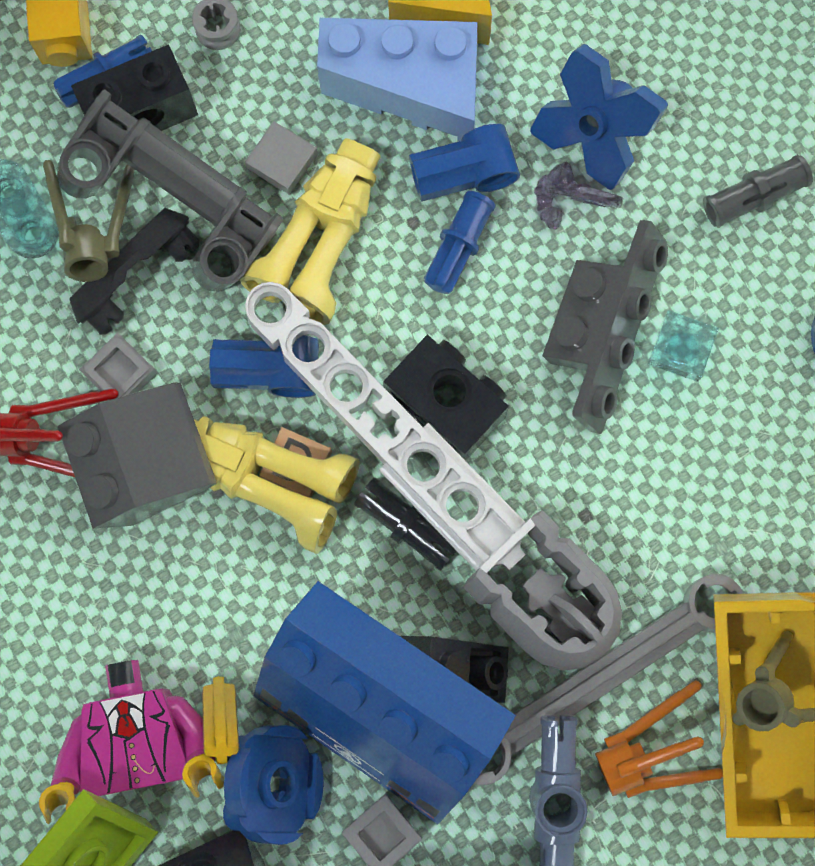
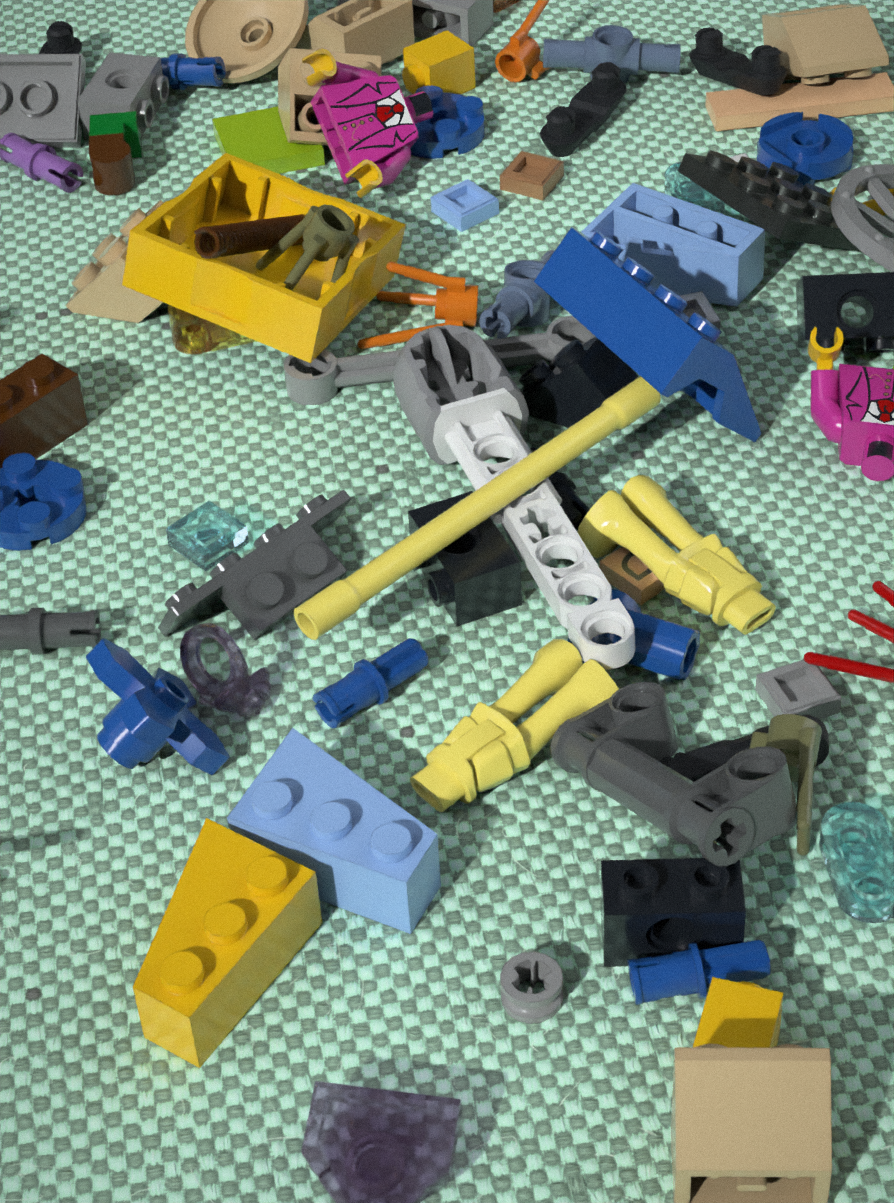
camera: 155 degrees left, 35 degrees down
dark grey slope [58,382,217,529] -> none
yellow axle [202,676,239,764] -> none
blue plate [223,725,324,845] -> none
light grey tile [245,121,318,195] -> none
blue piece [409,124,520,202] -> none
none -> light yellow piece [294,377,661,640]

